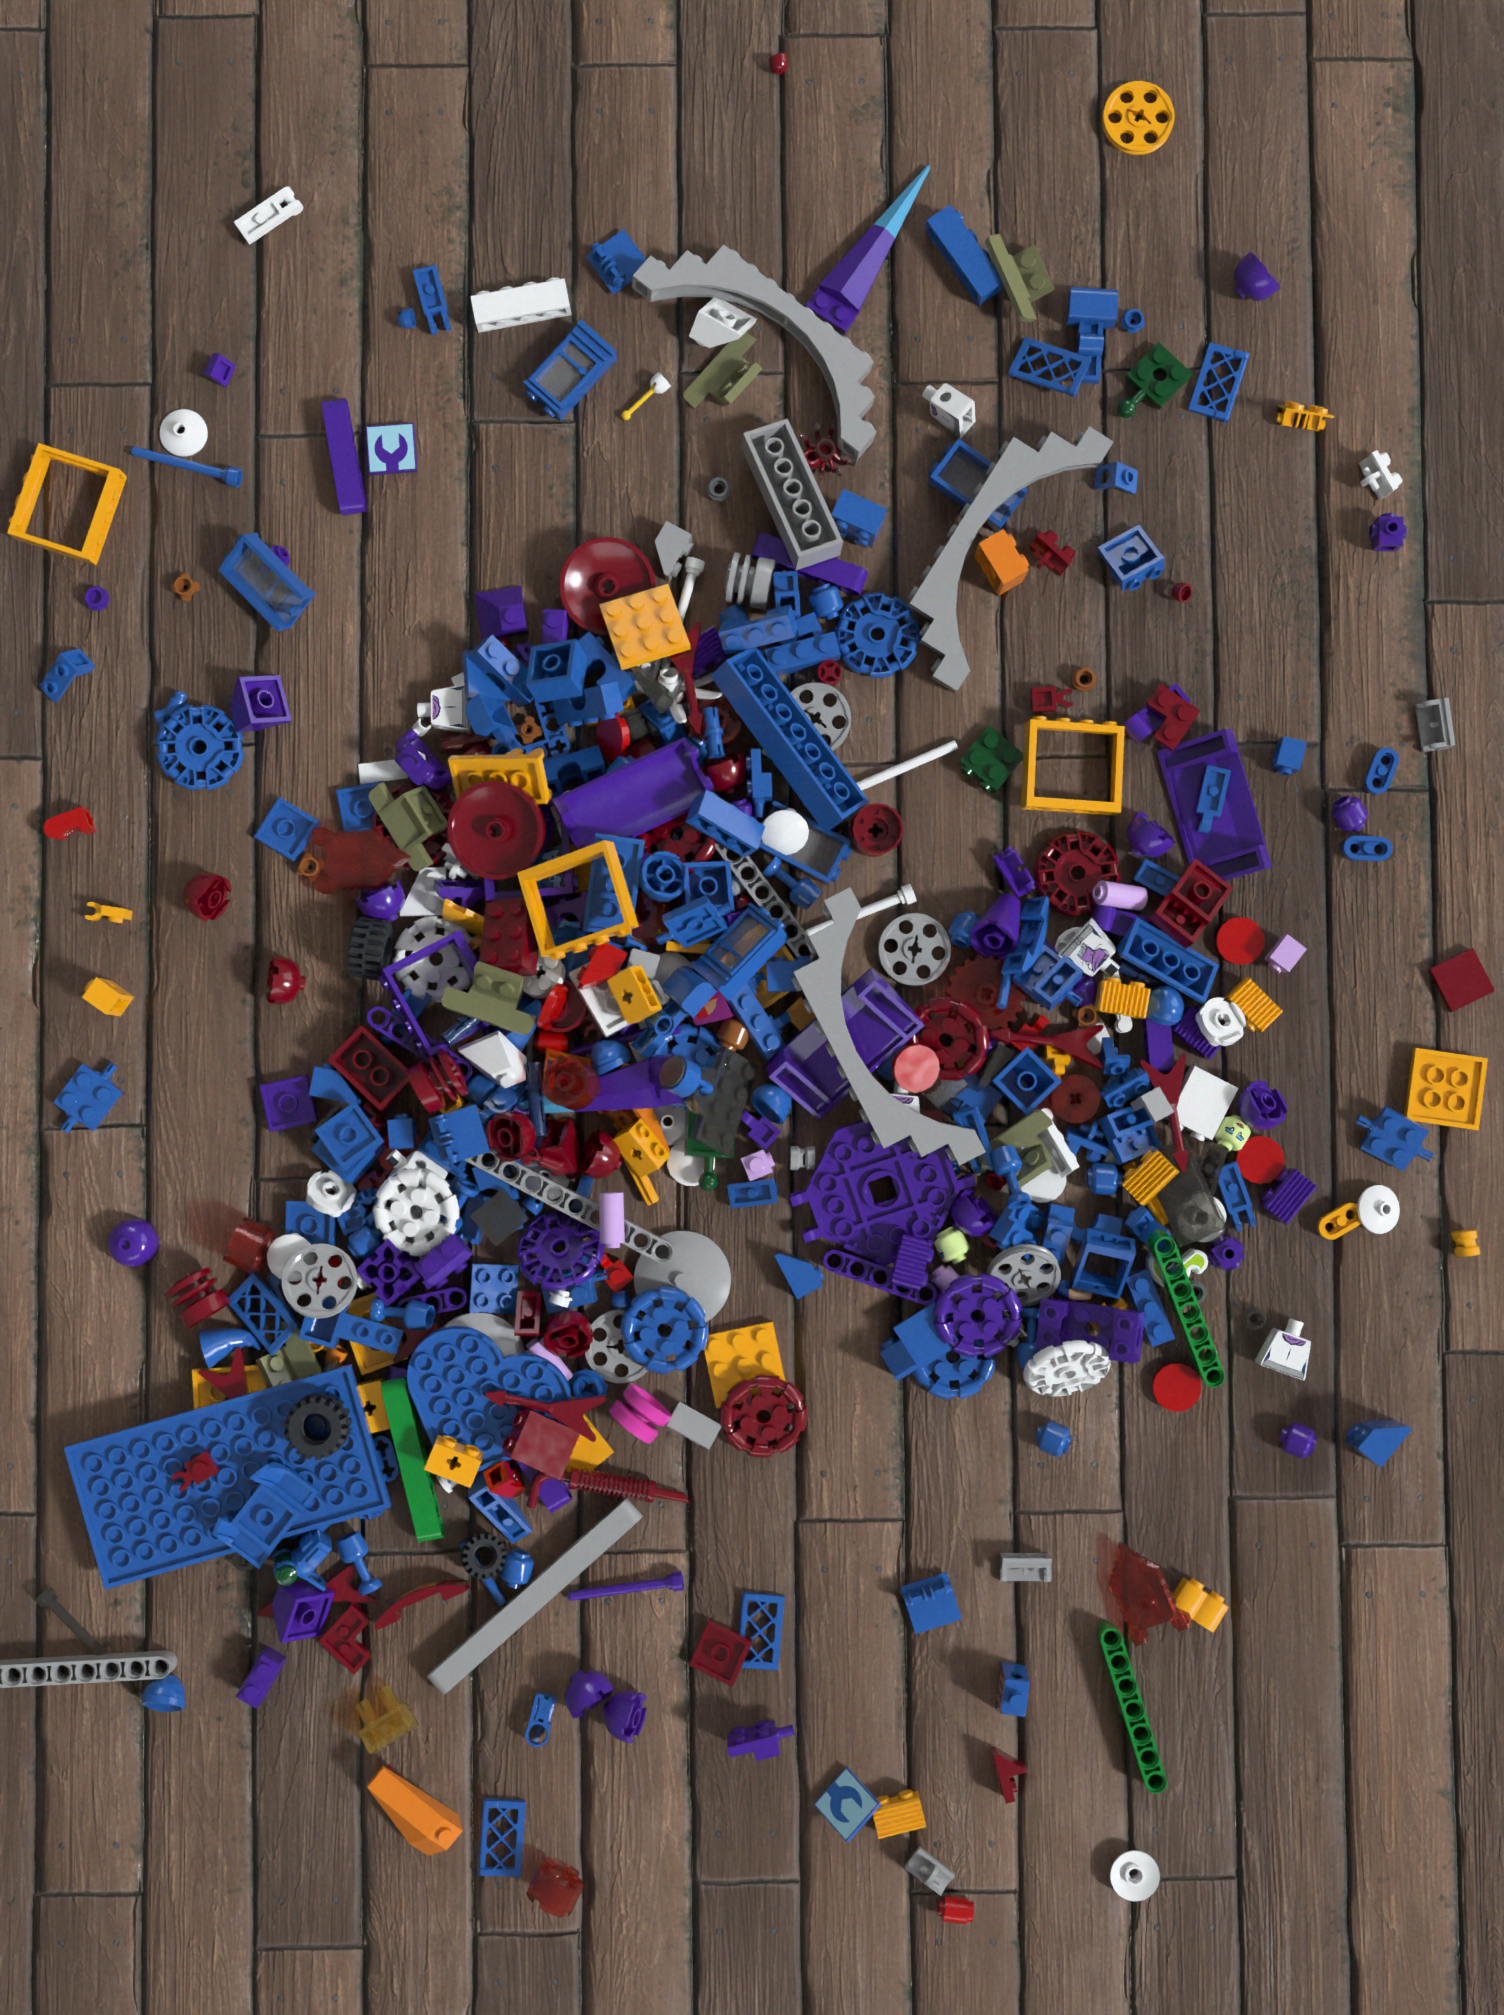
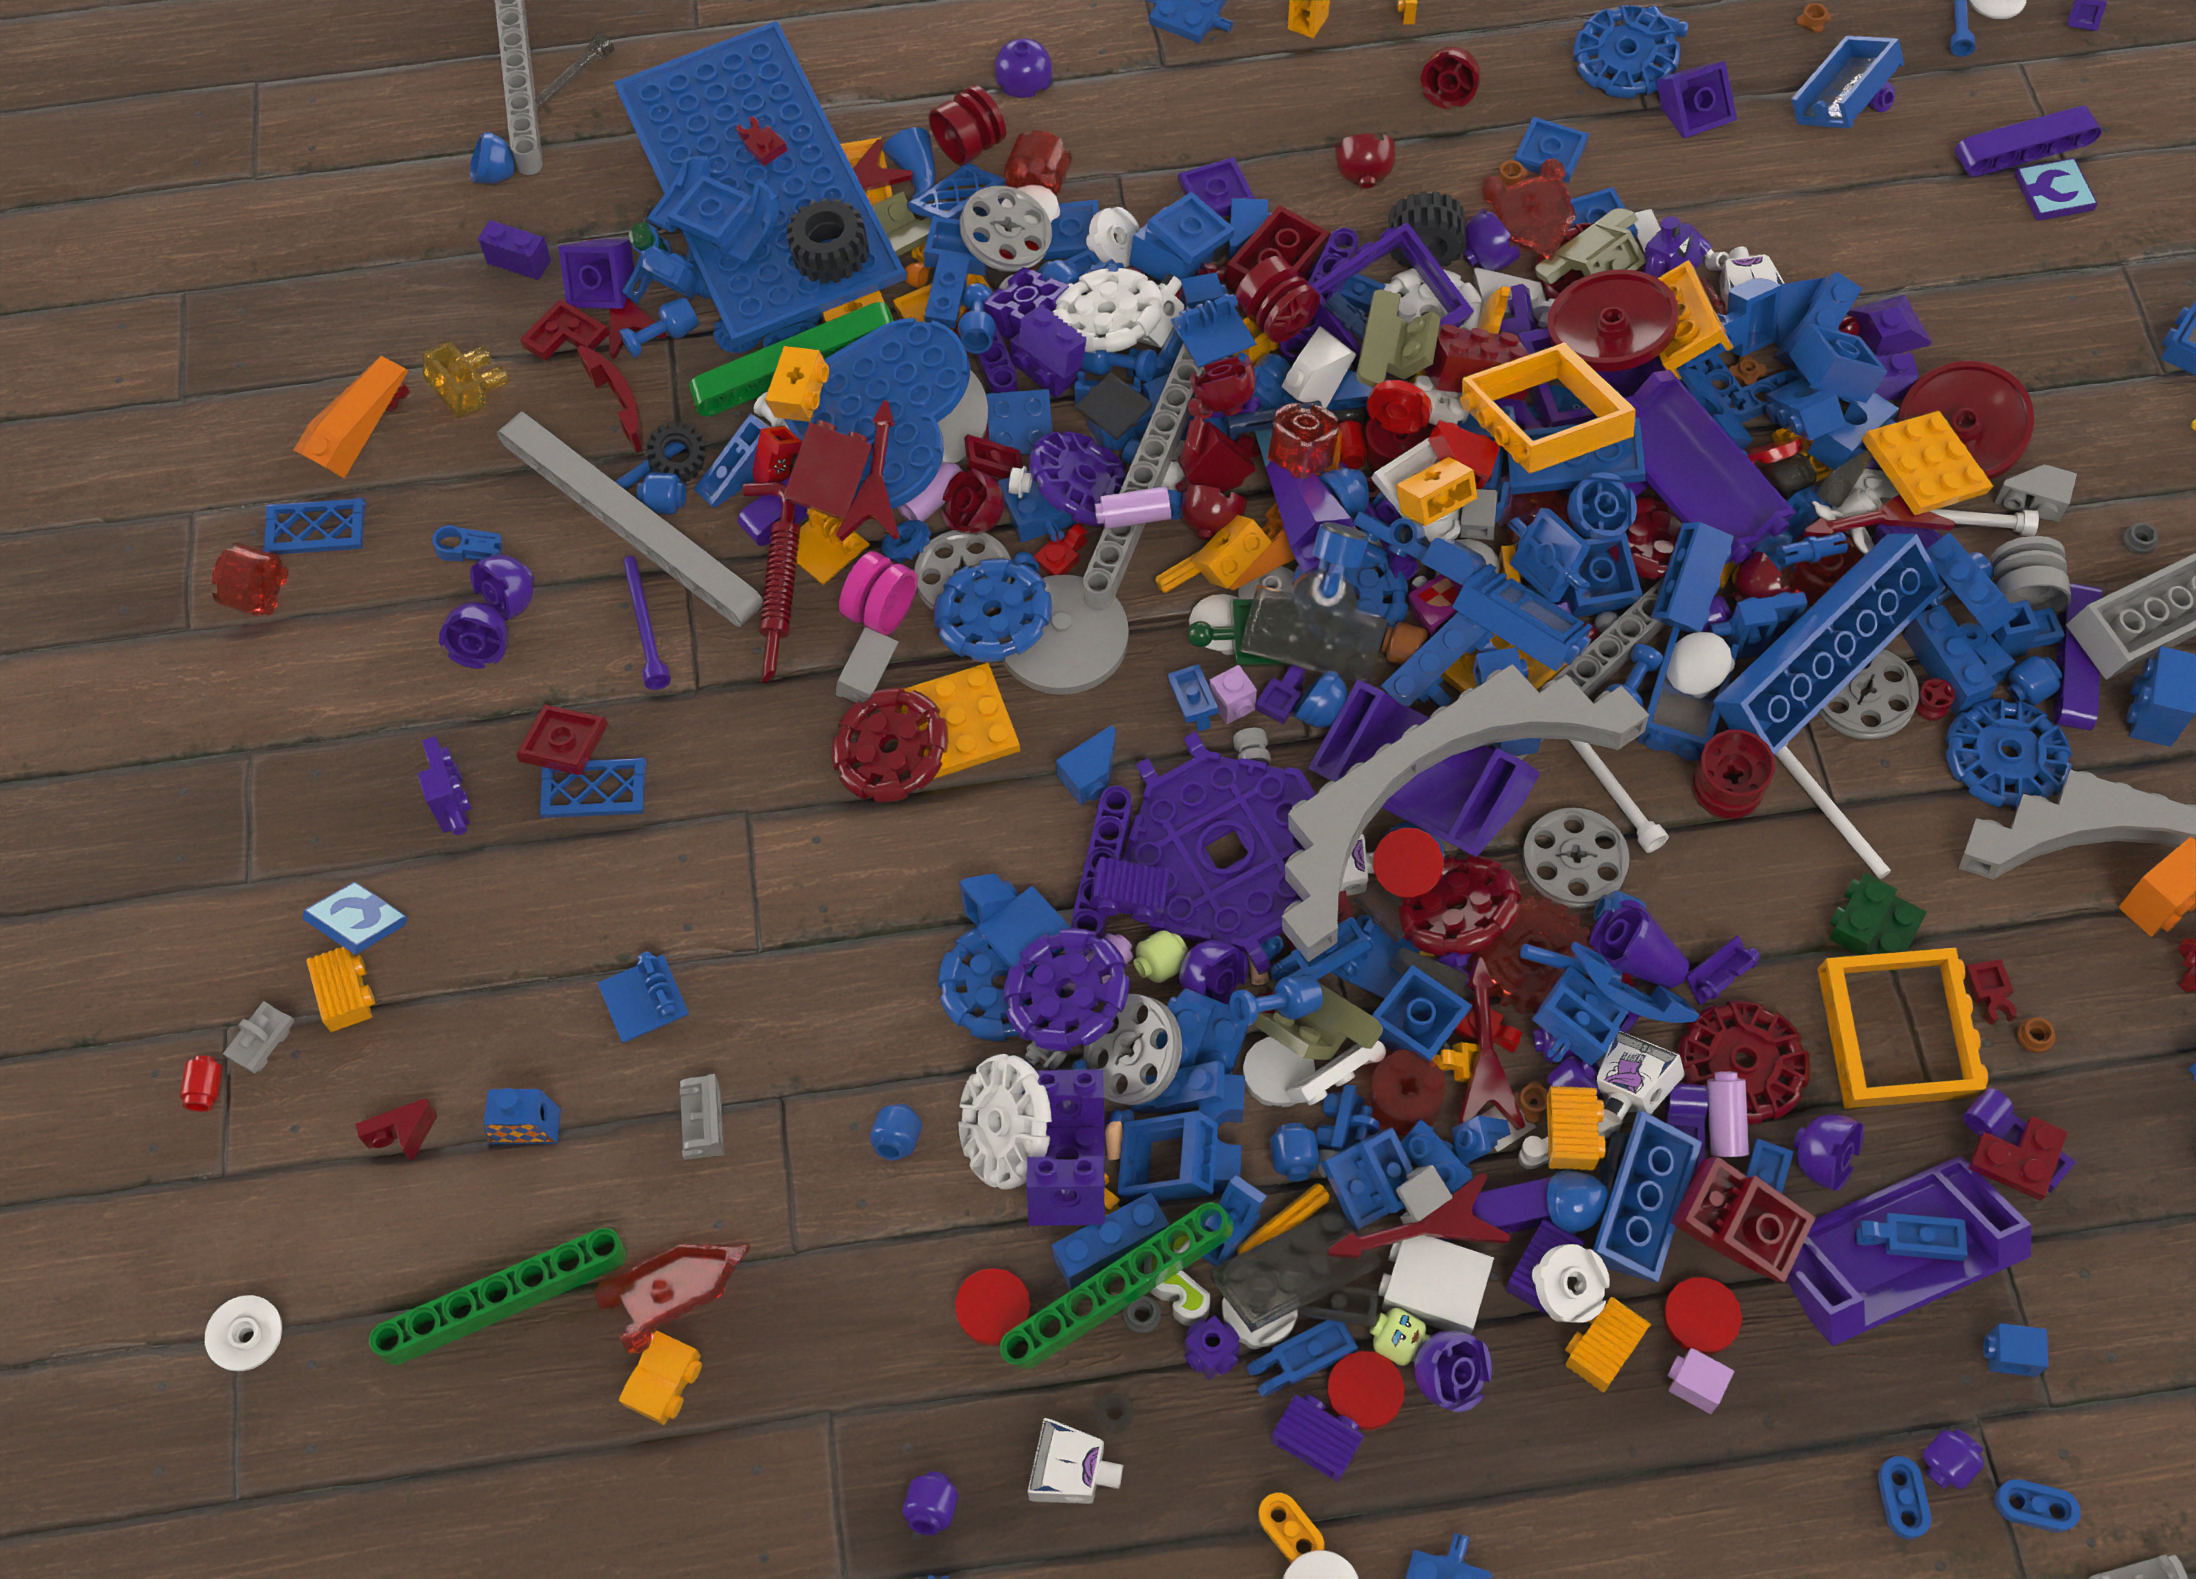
camera: 85 degrees right, 25 degrees down
light orange brick [1121,1150,1180,1205] -> none

